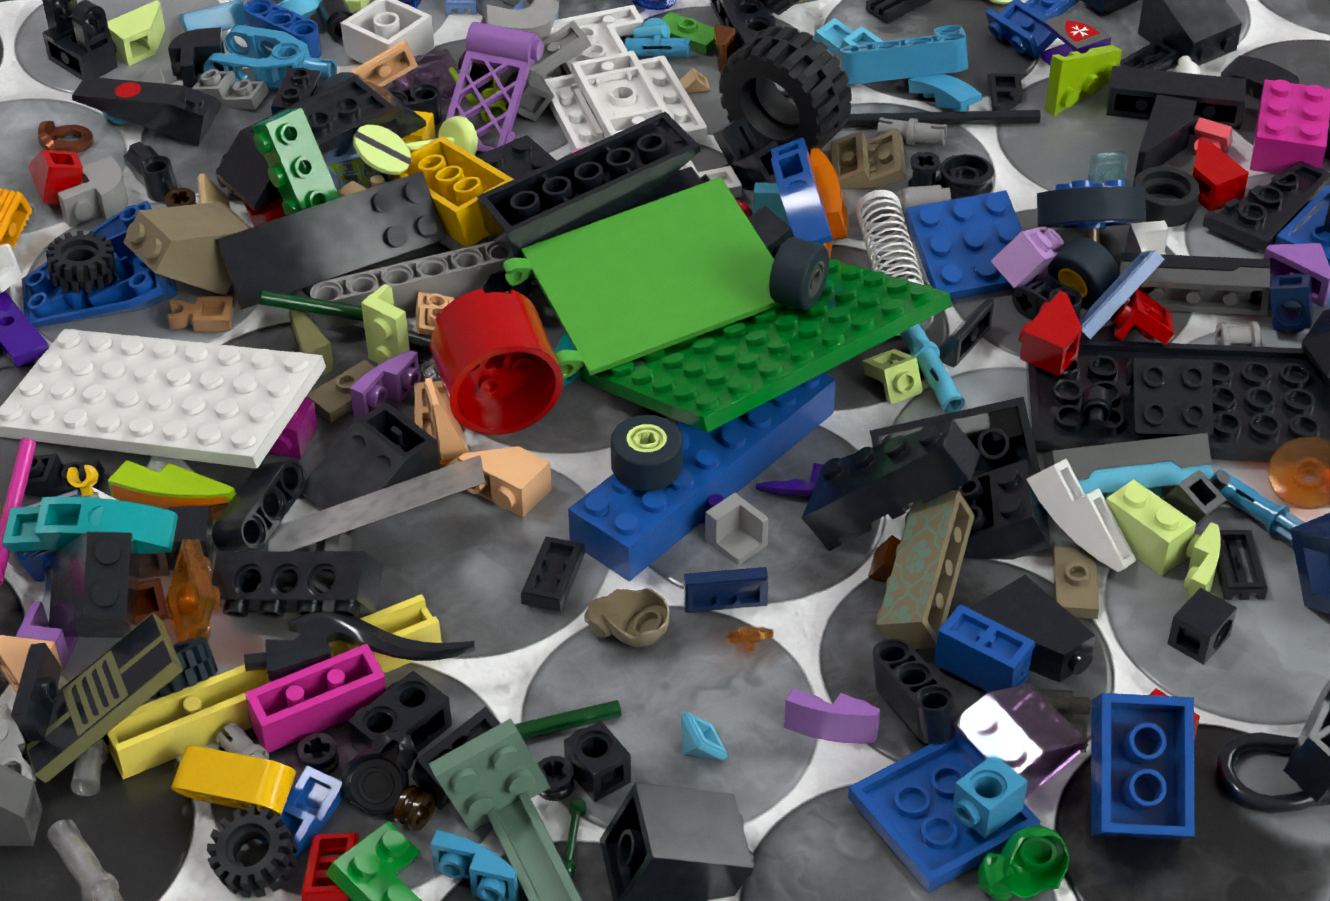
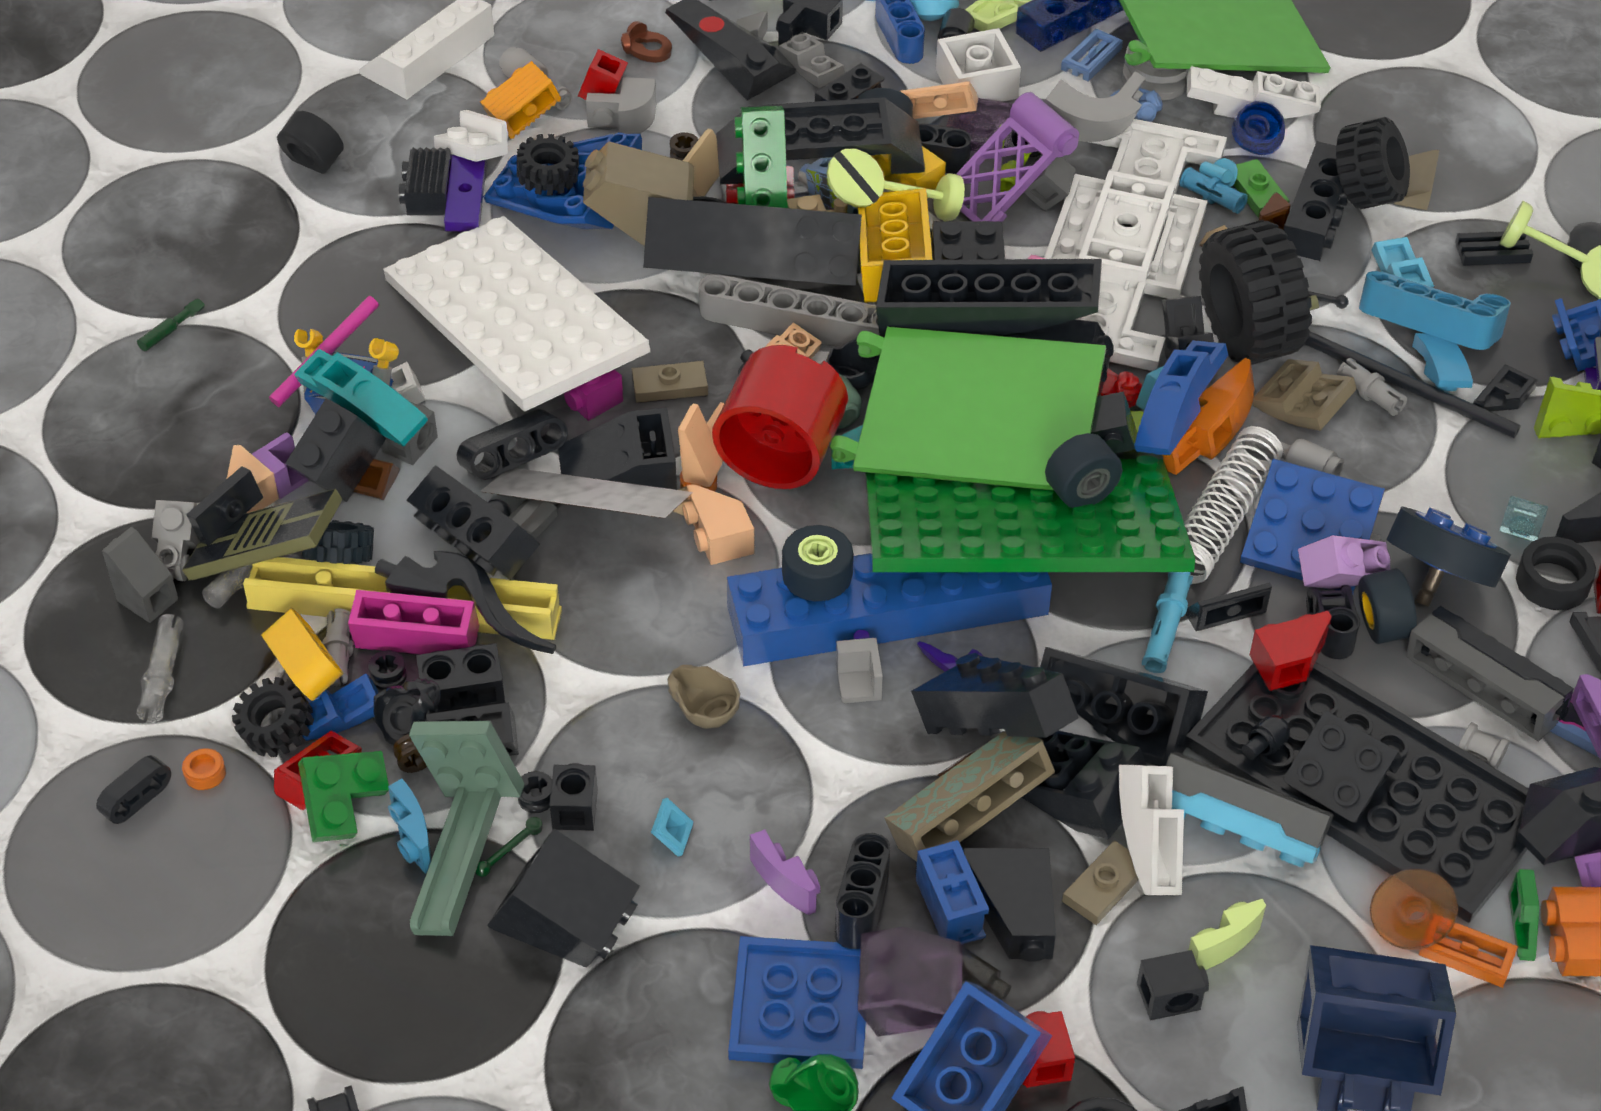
camera: 35 degrees right, 5 degrees up
black slope [24,453,105,497] -> none
lime slope [108,460,236,523] -> none
black piece [123,142,177,201] -> none
clear orange plate [165,539,220,643] -> none
black brick [166,505,214,570] -> none
medium nougat plate [167,296,235,332] -> none
dark azure piece [203,25,337,90] -> none
dark green bar [258,290,364,321] -> none
olive slope [289,309,334,377] -> none
medium lavender slope [350,351,421,418] -> none
yellowish green bracket [361,284,410,365] -> none
dark green bar [515,700,622,740] -> none
black plate [521,536,585,612] -> none
light grey hinge [530,20,592,79] -> none
dark blue plate [684,567,768,613] -> none
clear orange plant [725,626,774,651] -> none
yellowish green bracket [862,349,923,404] -> none
black bush [908,152,941,187] -> none
black piece [936,154,995,199] -> none
dark azure brick [952,754,1028,839] -> none
medium blue tile [1079,250,1164,340] -> none
yellowish green brick [1106,479,1196,576] -> none
red bracket [1113,289,1175,345] -> none
white panel [1125,221,1169,255] -> none
black brick [1163,470,1230,528] -> none
dark azure axle [1213,469,1305,542] -> none
black tile [1216,530,1268,600] -> none
dark blue brick [1270,274,1313,333] -> none

